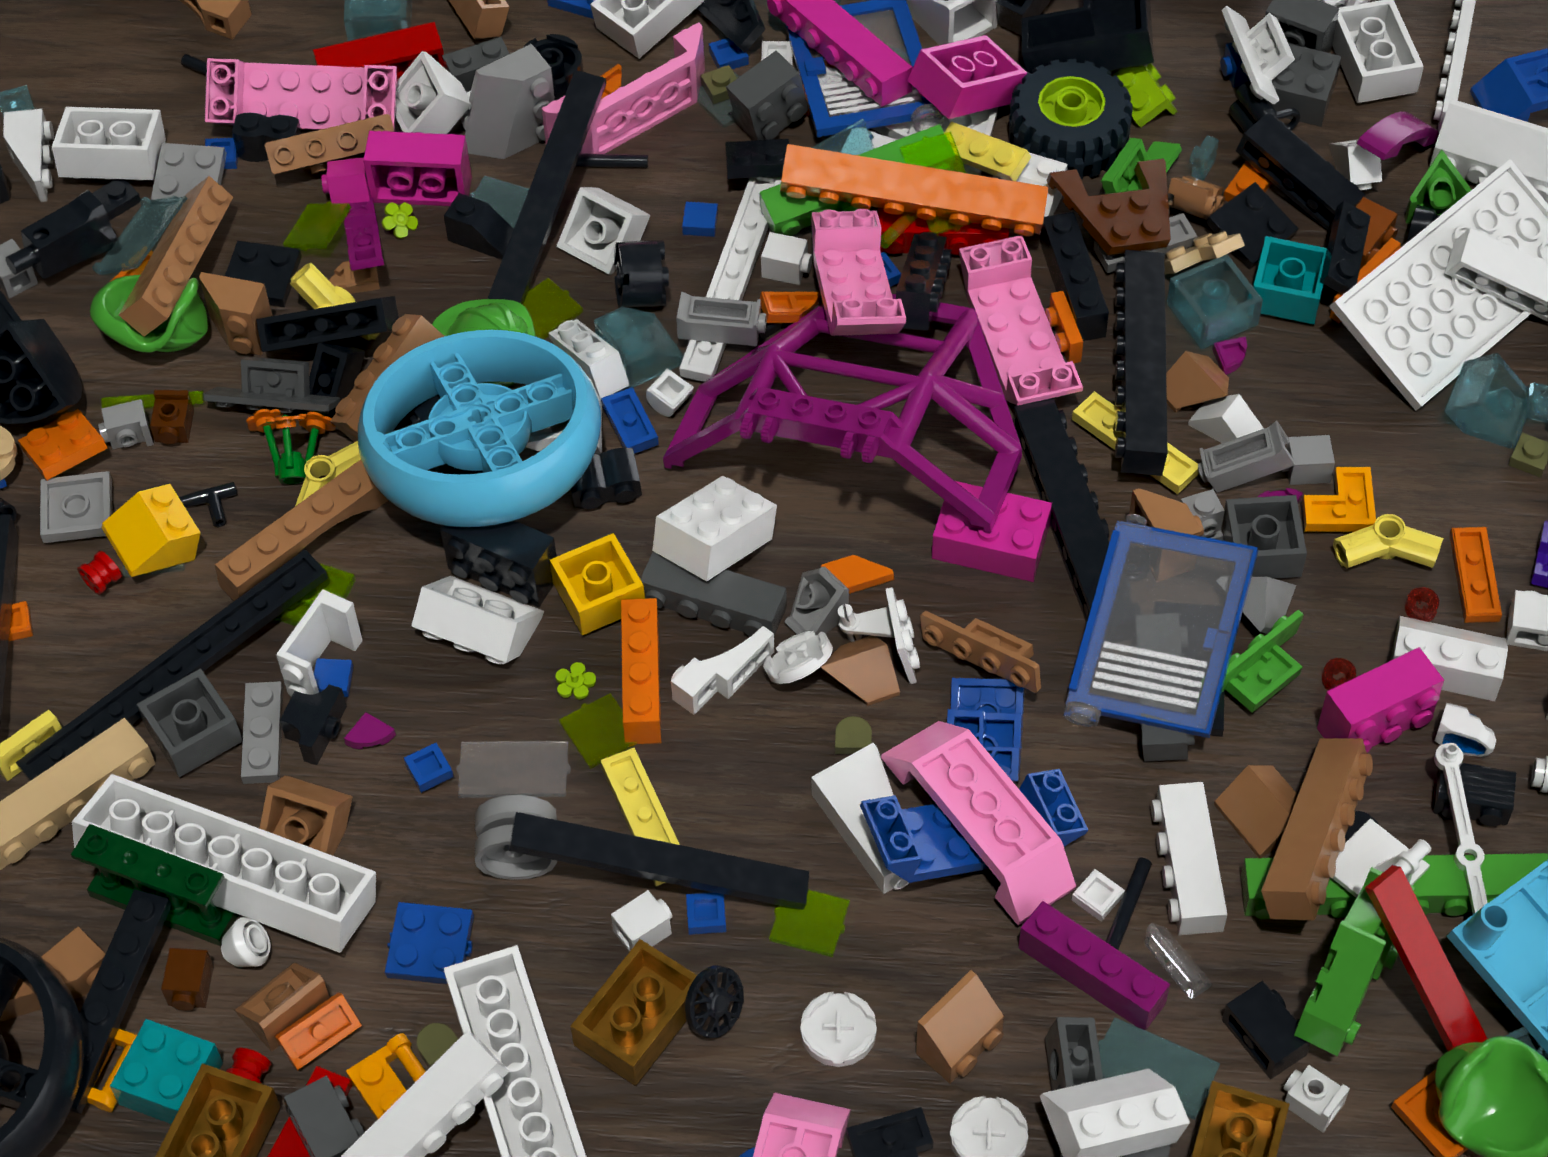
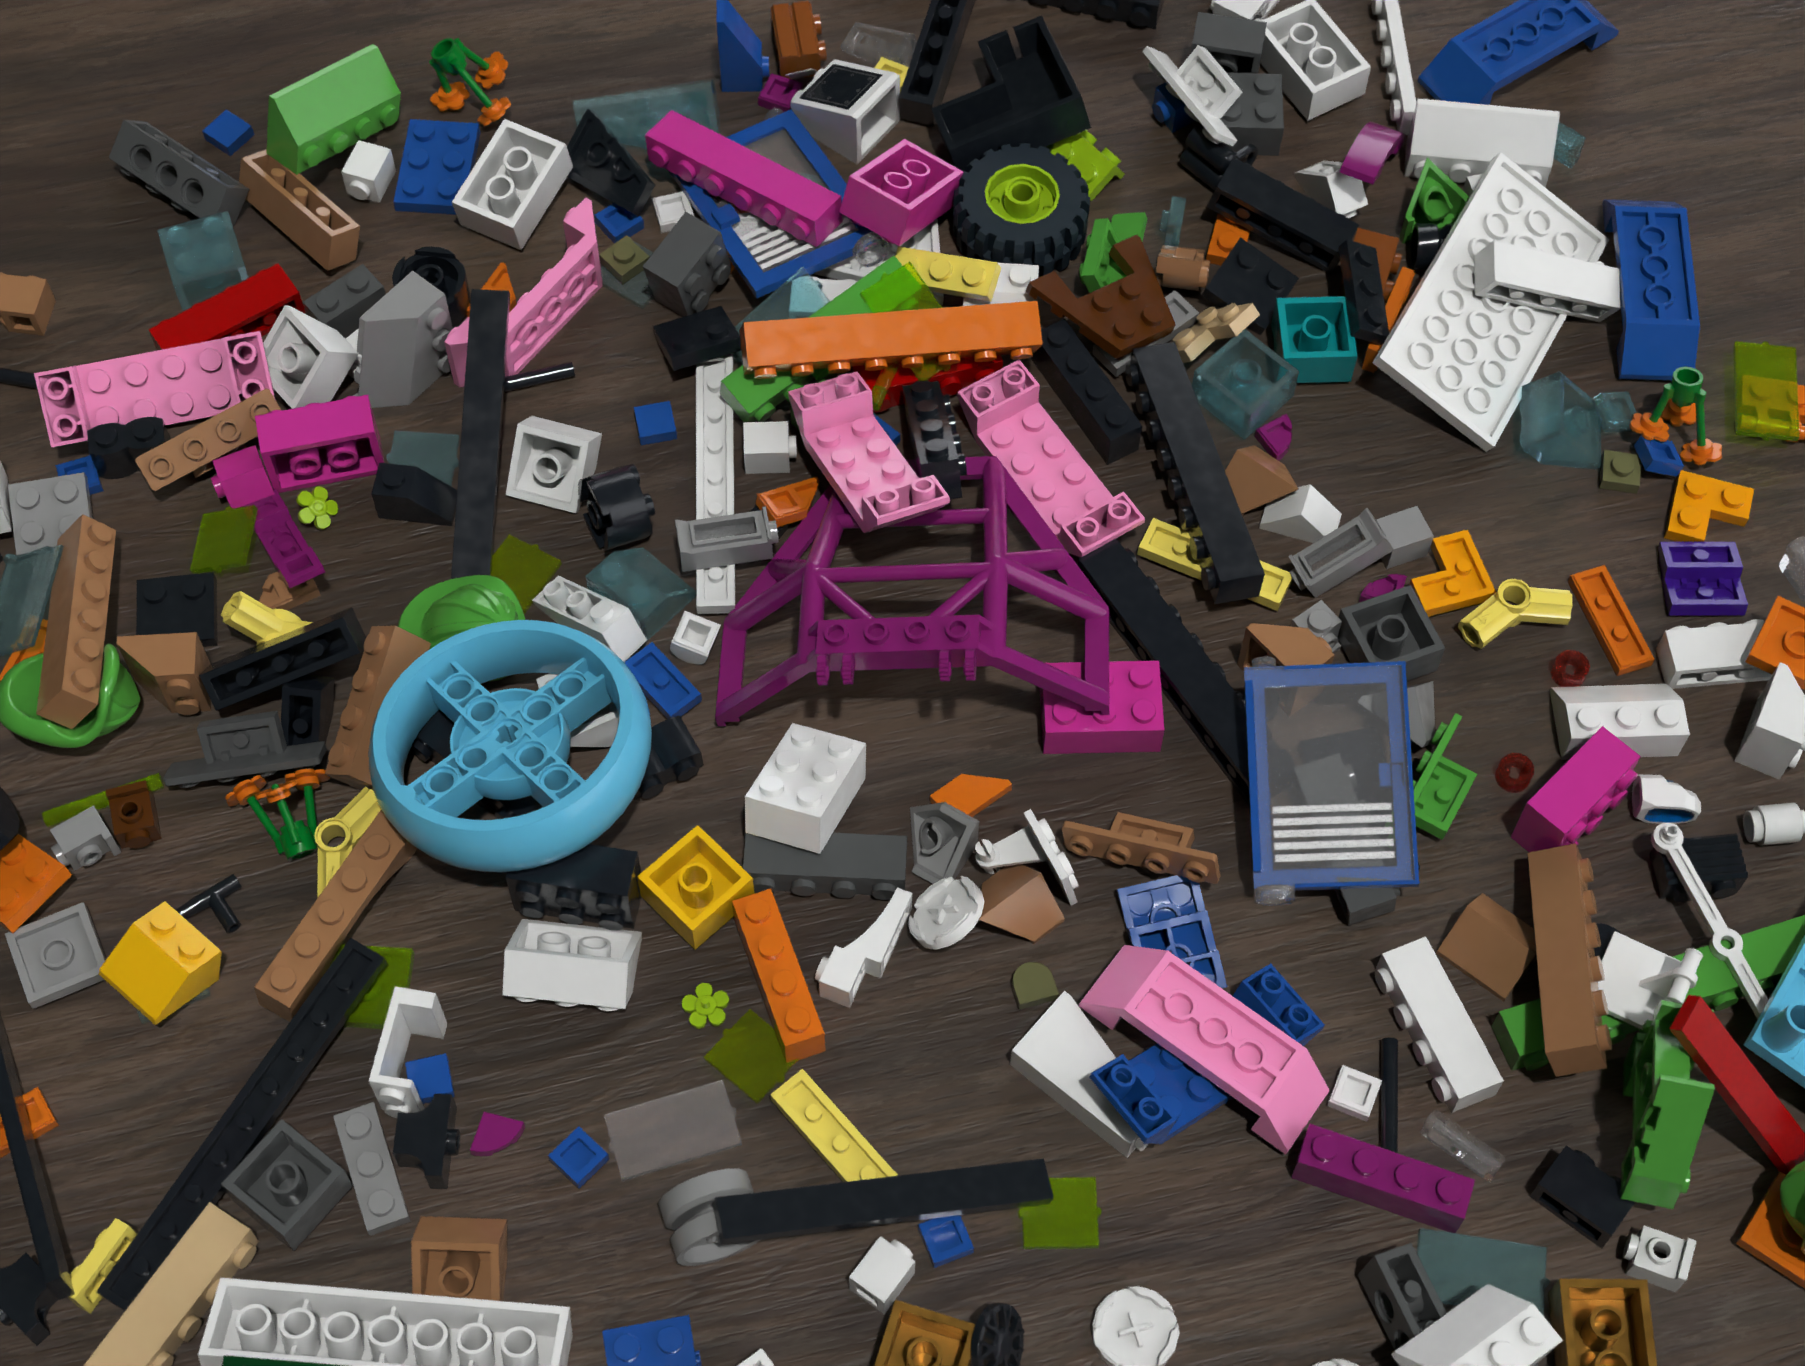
camera: 20 degrees left, 5 degrees up
red wheel [77,551,122,595] -> none
medium nougat slope [916,970,1004,1083] -> none
orange plate [1045,291,1083,363] -> none

